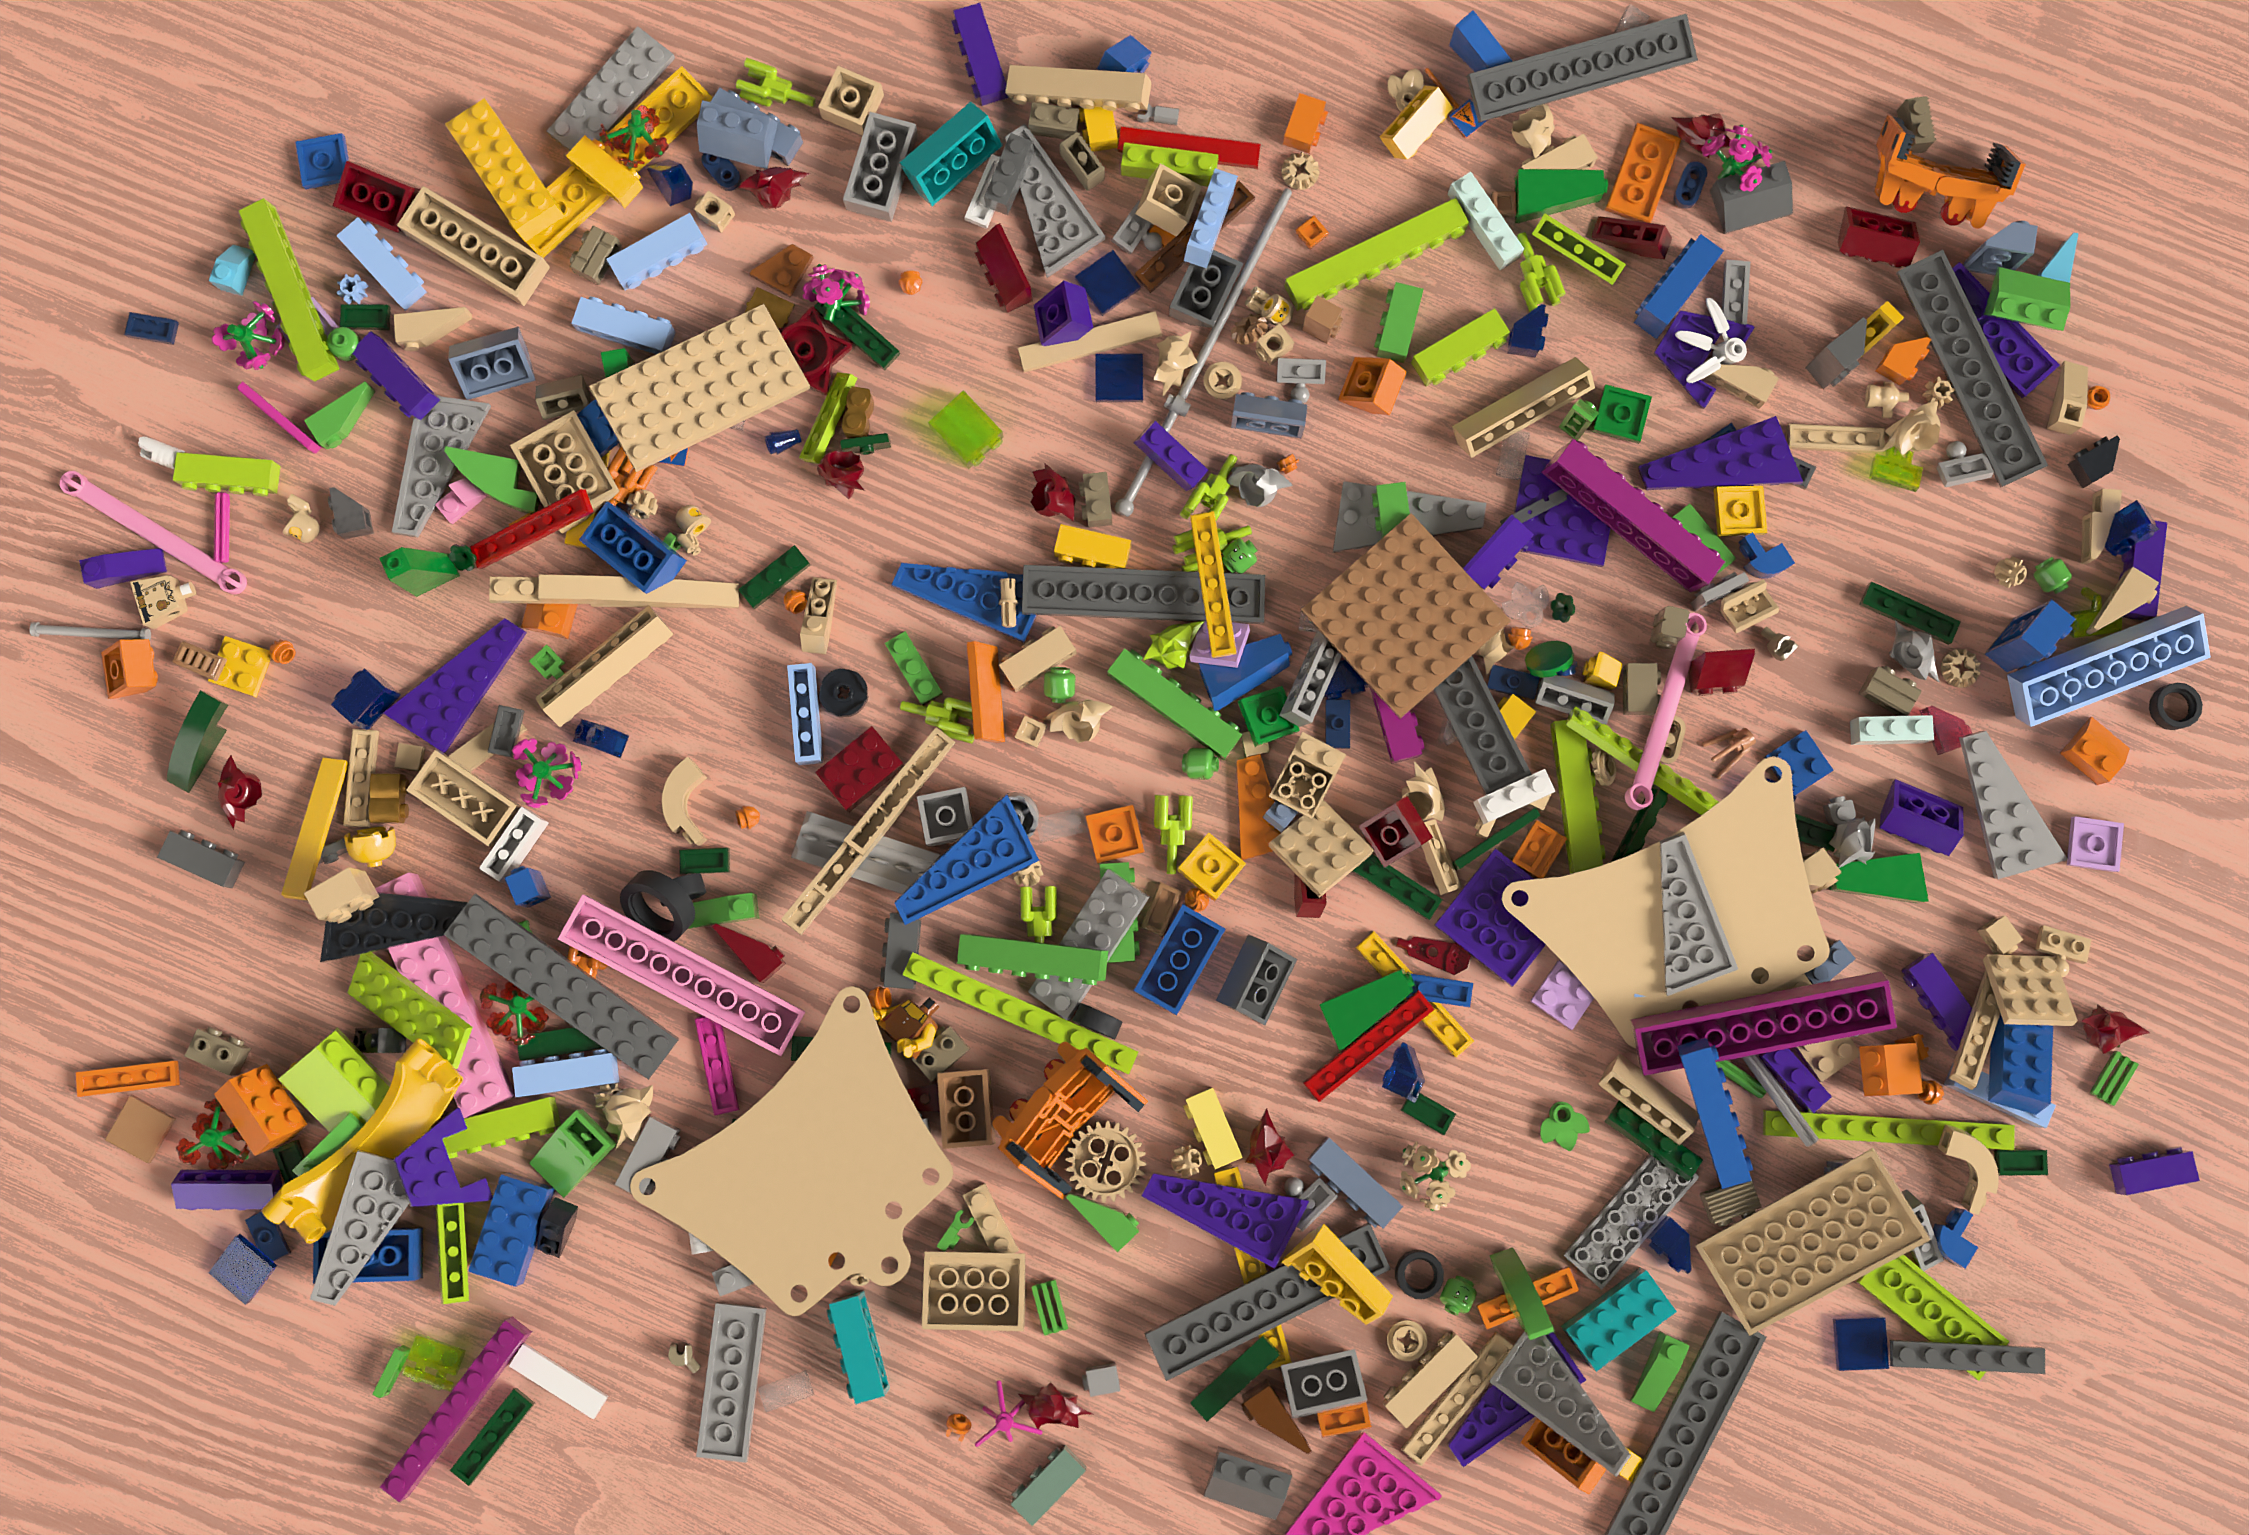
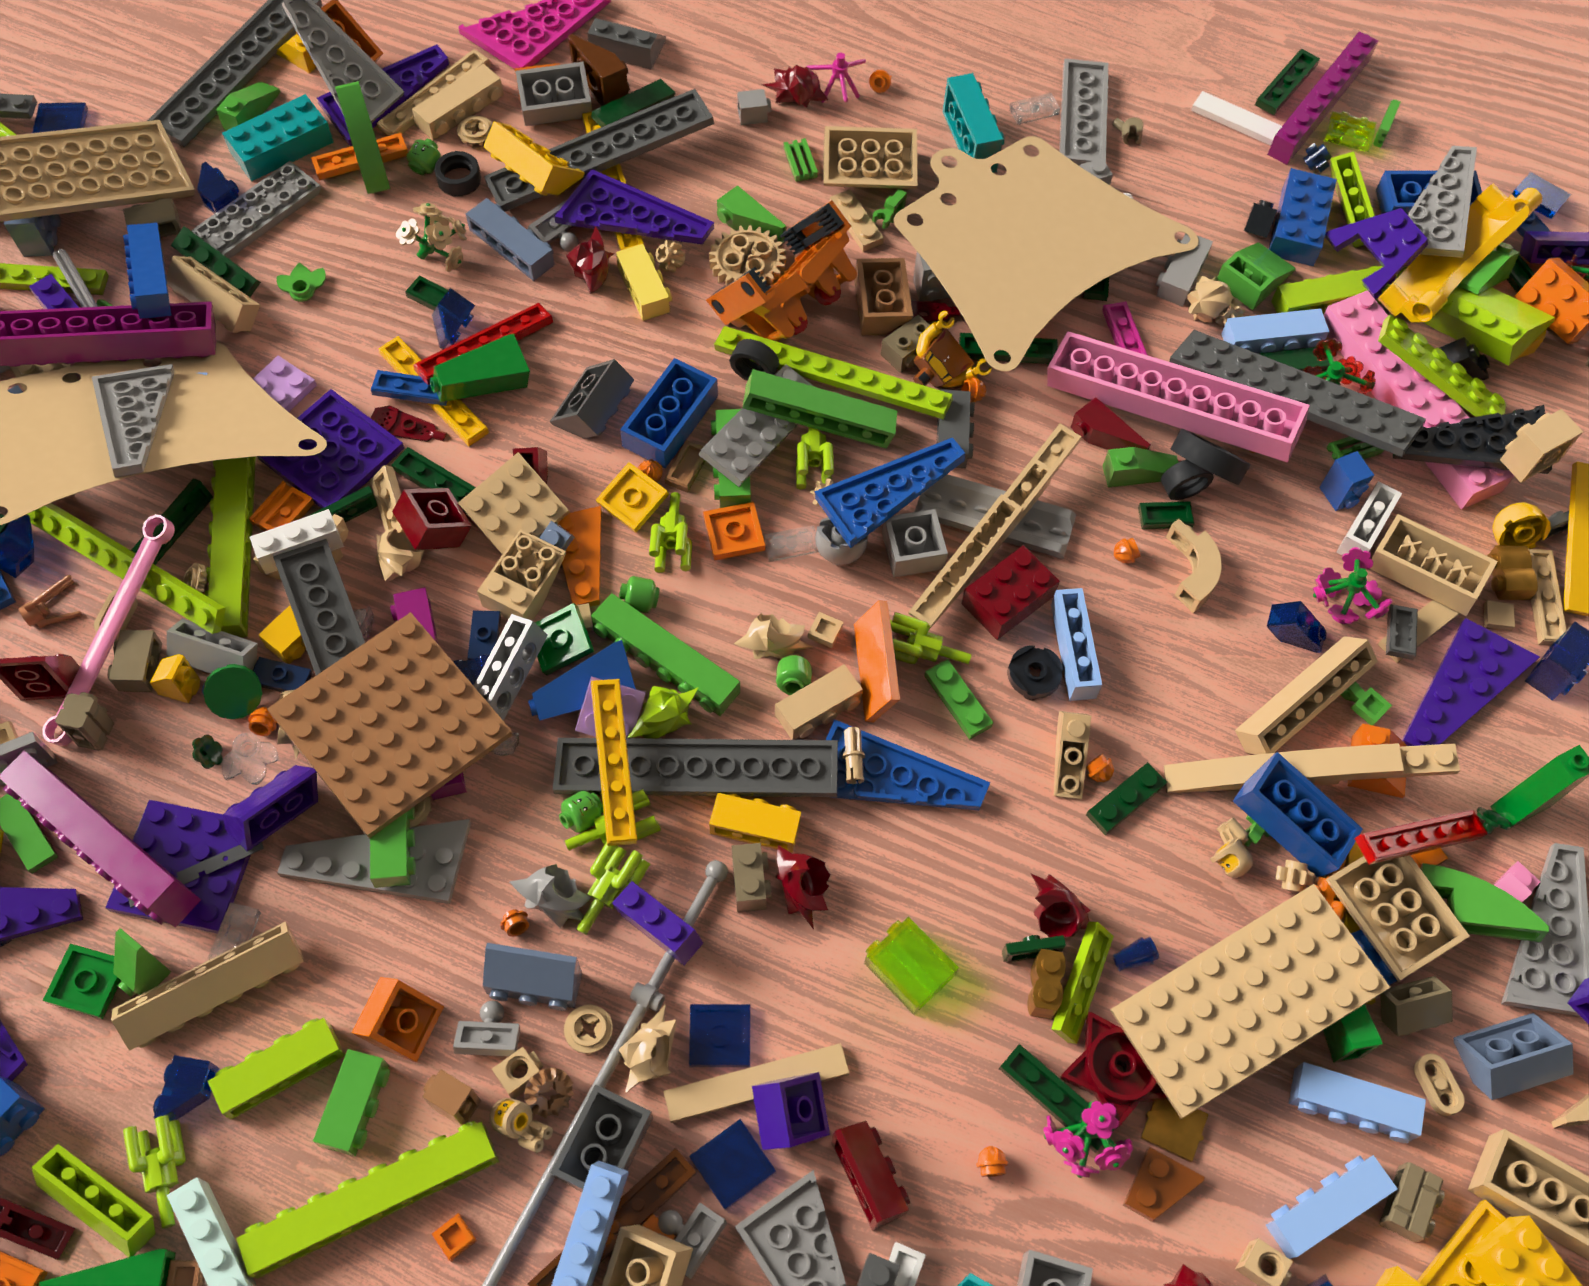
camera: 175 degrees right, 20 degrees down
sand green brick [1011,1445,1086,1526] -> none
none -> dark blue gear [1303,143,1333,173]
none -> tan plate [1414,1054,1464,1116]

